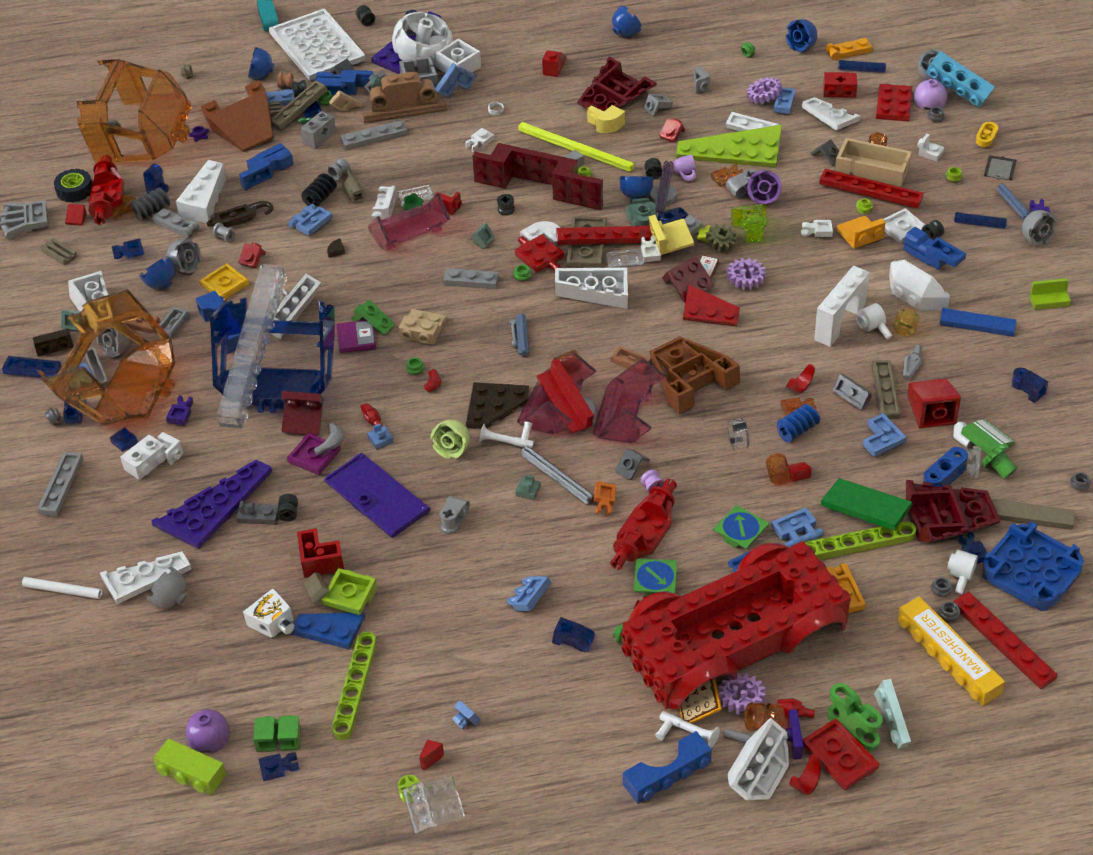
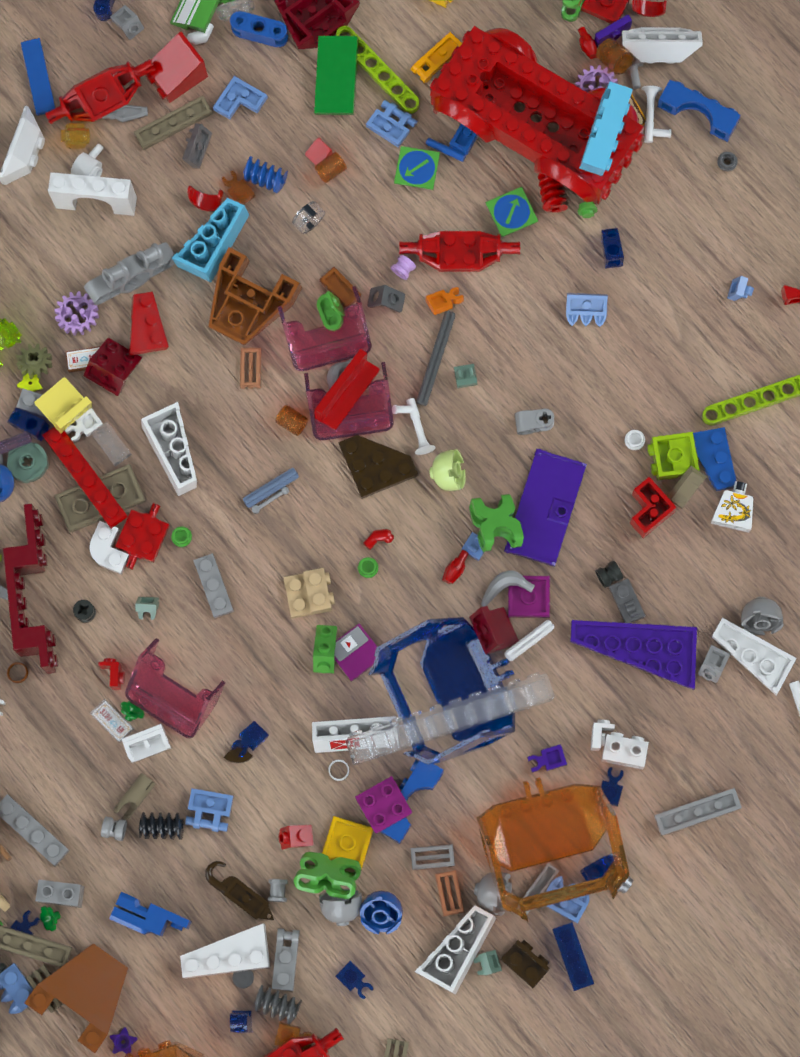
camera: 115 degrees left, 30 degrees up
none -> red plate [45,59,156,124]
none -> light grey piece [84,242,175,305]
none -> light grey bracket [110,5,144,40]
none -> medium azure wedge [172,198,249,282]
none -> clear blue plate [231,721,269,758]
none -> bright green piece [294,852,362,899]
none -> bright green bracket [317,291,345,331]
none -> dark orange tile [319,267,362,309]
none -> magenta bracket [355,776,412,834]
none -> bright green piece [469,494,524,552]
none -> white axle [504,620,554,661]
none -> medium azure wedge [579,82,633,176]
none -> white plate [625,430,645,450]
none -> light grey bracket [698,645,730,683]
none -> flat silver plate [717,152,738,172]

